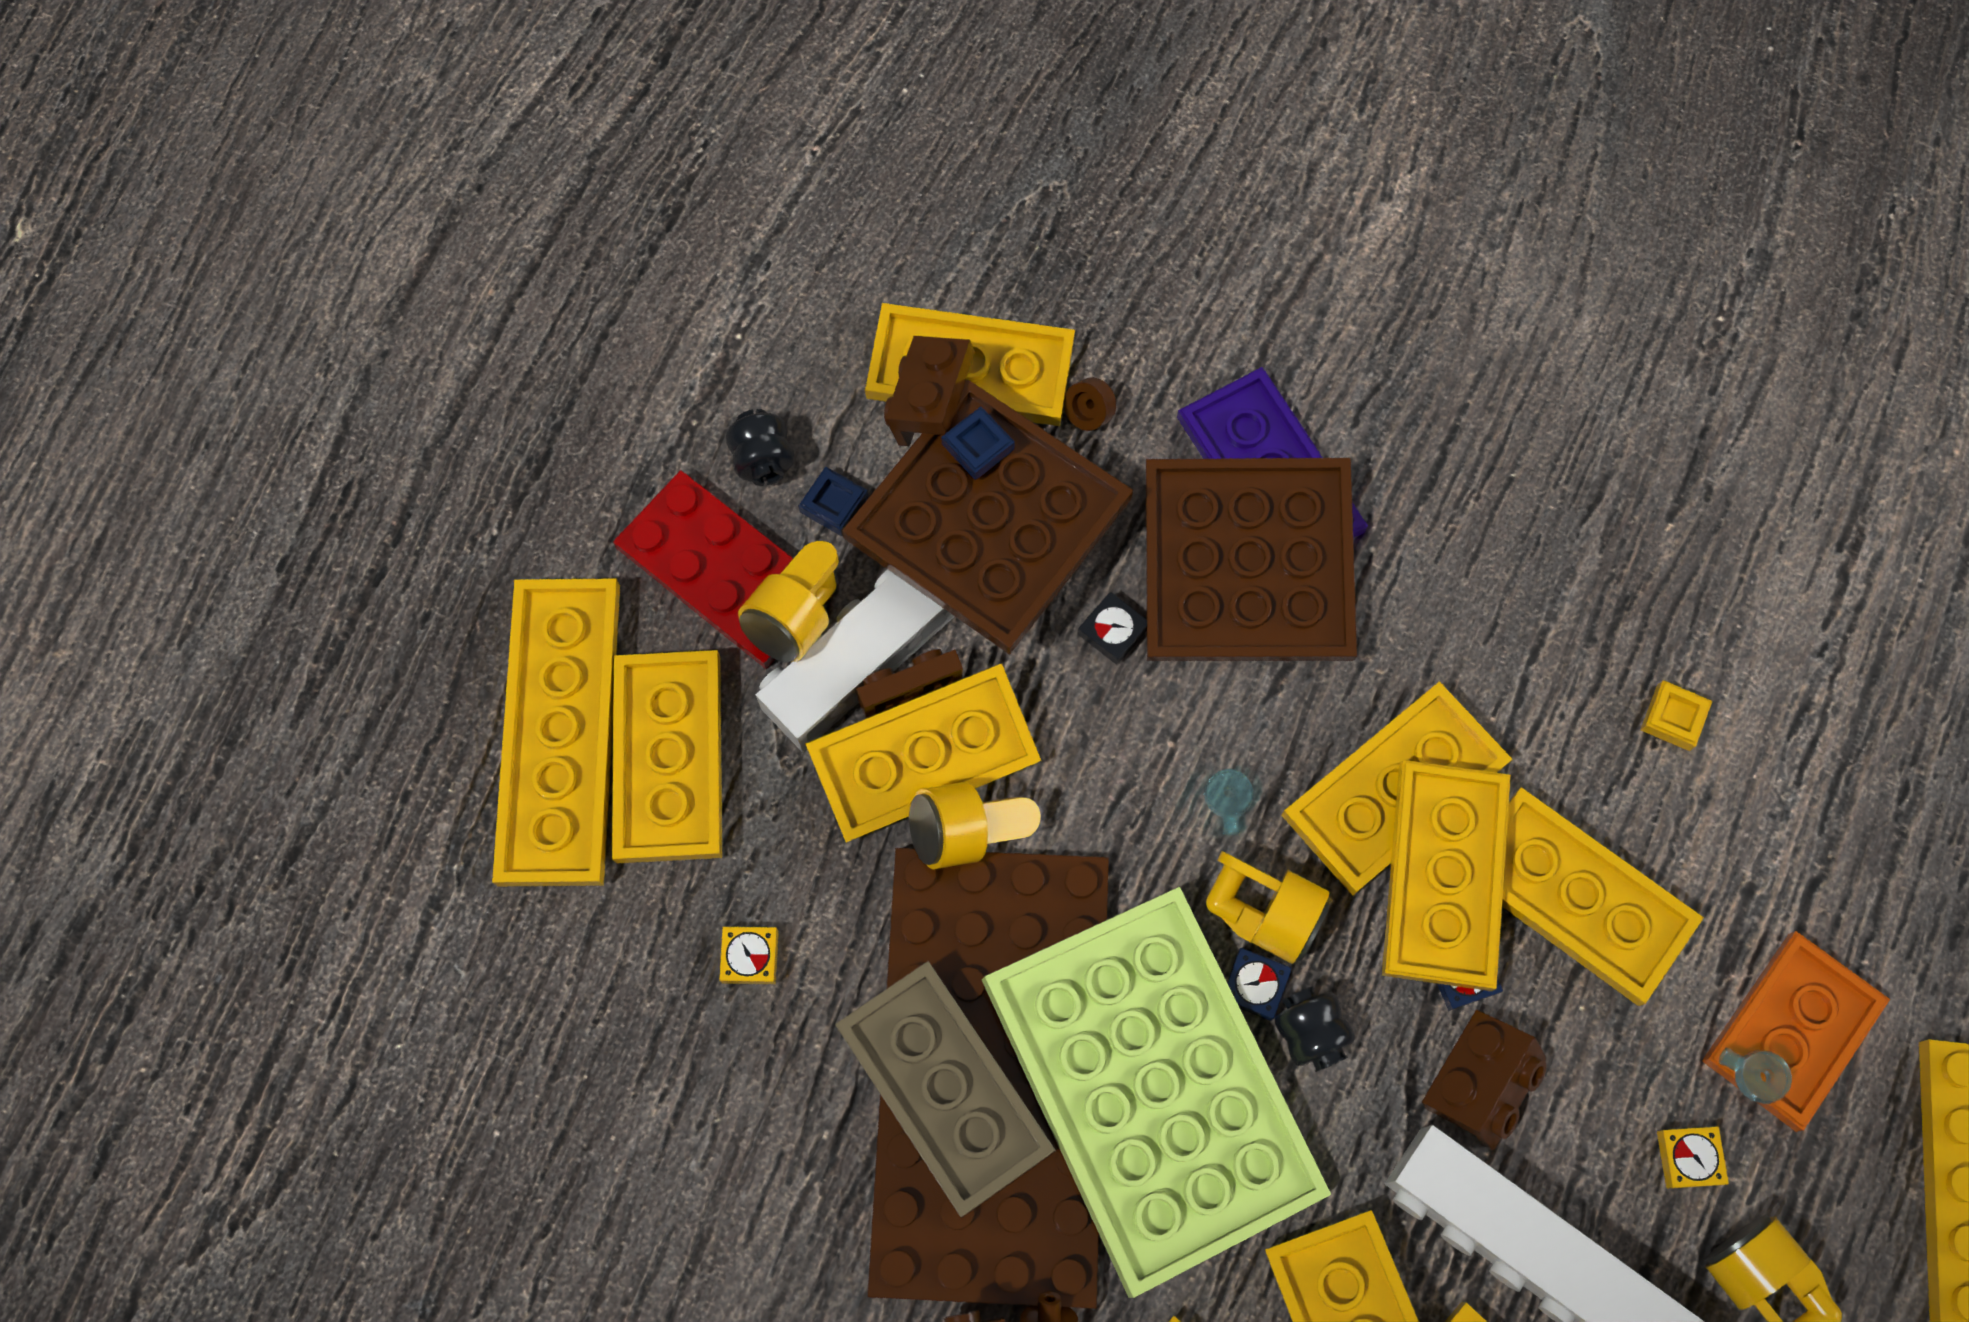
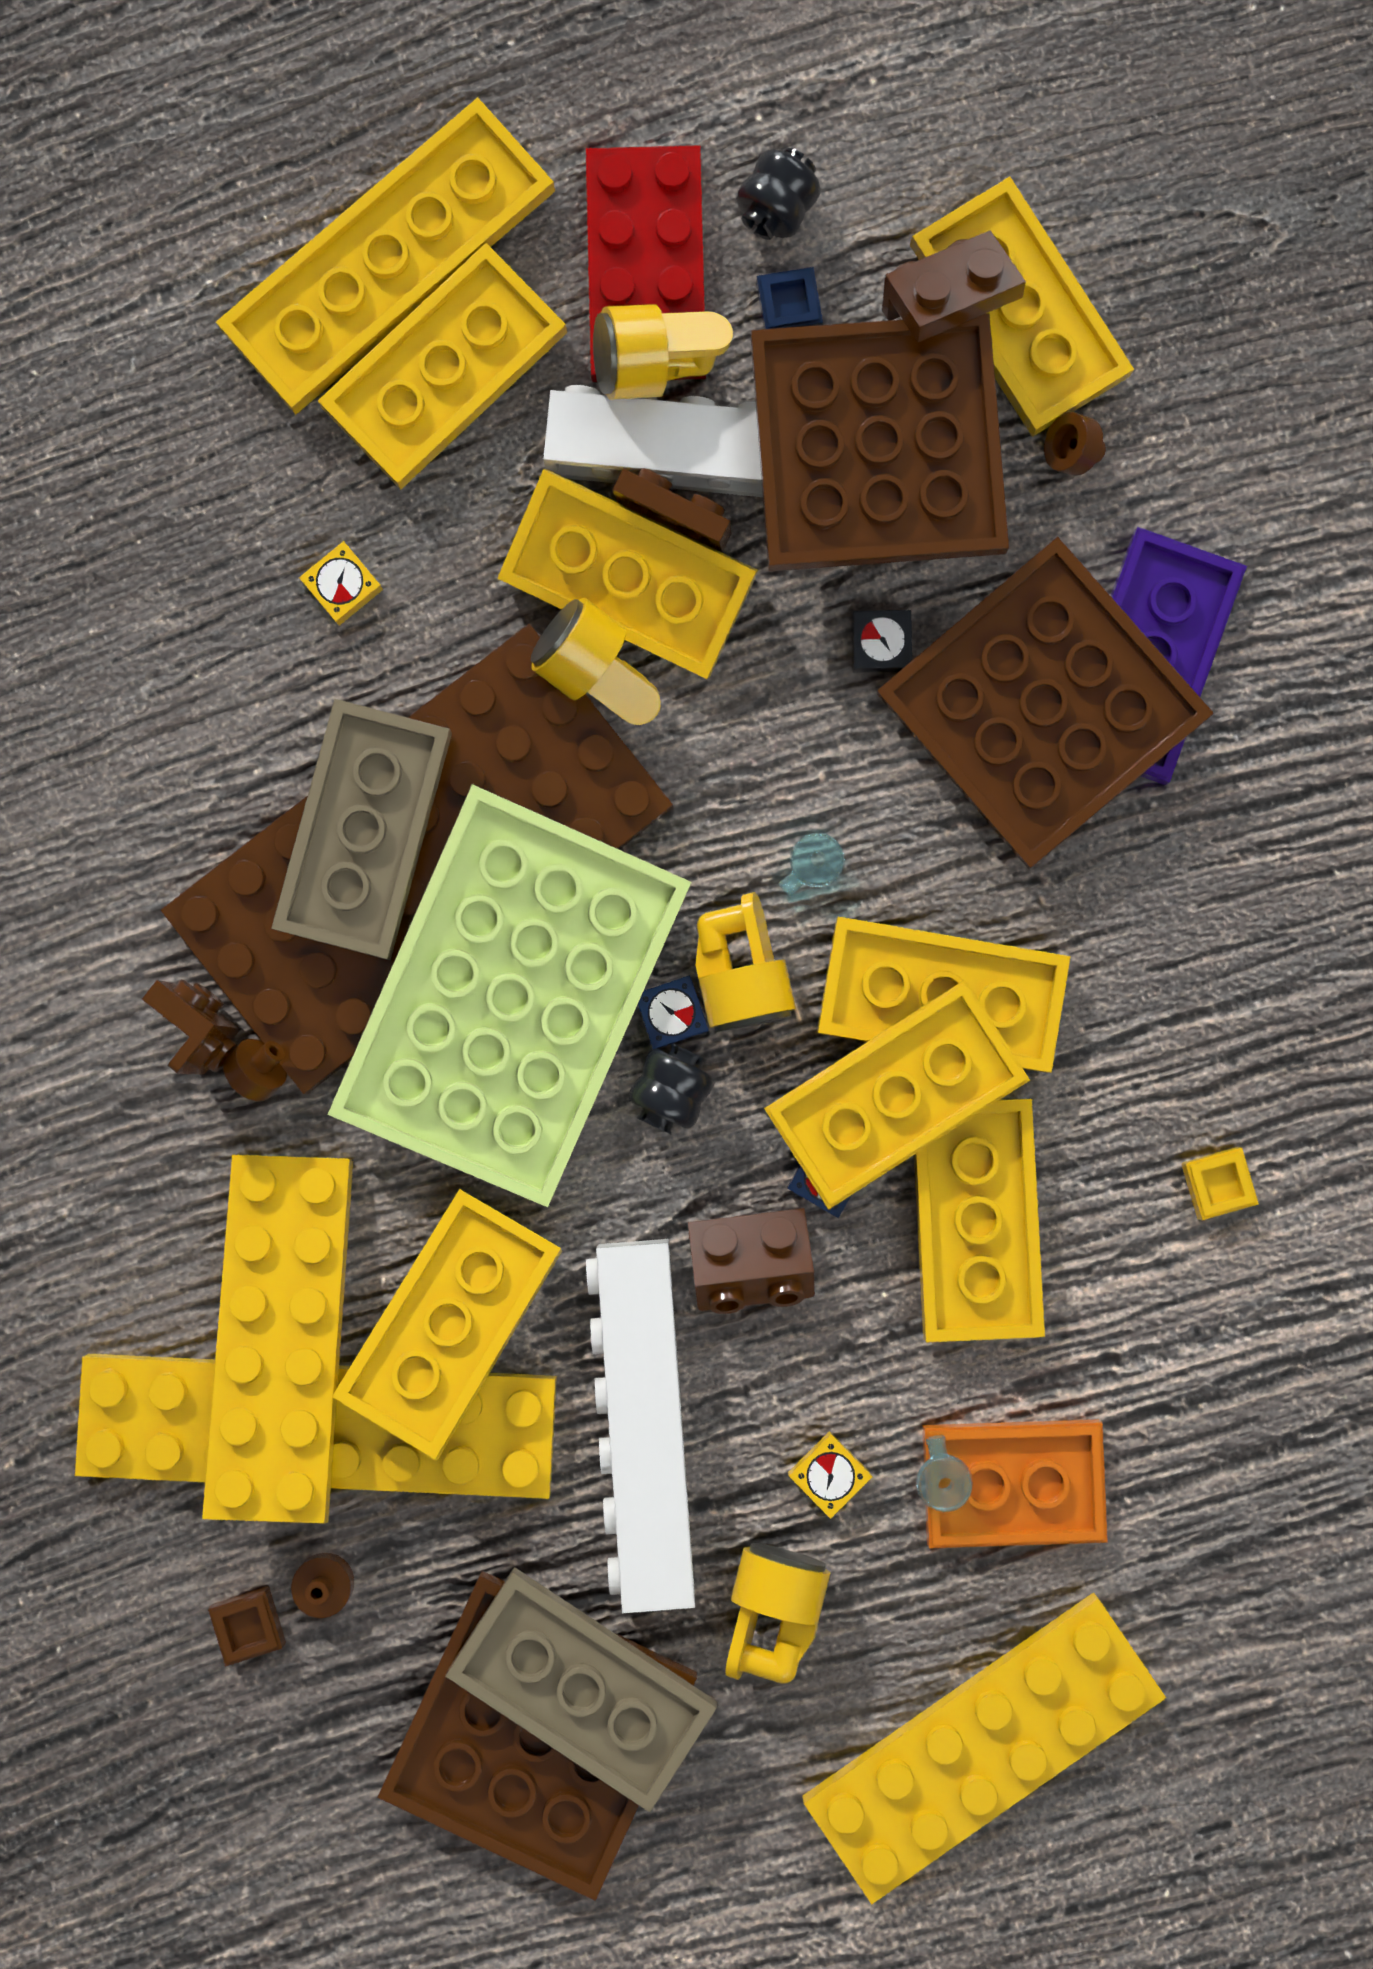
camera: 50 degrees right, 15 degrees up
dark blue tile [941,406,1015,480] -> none

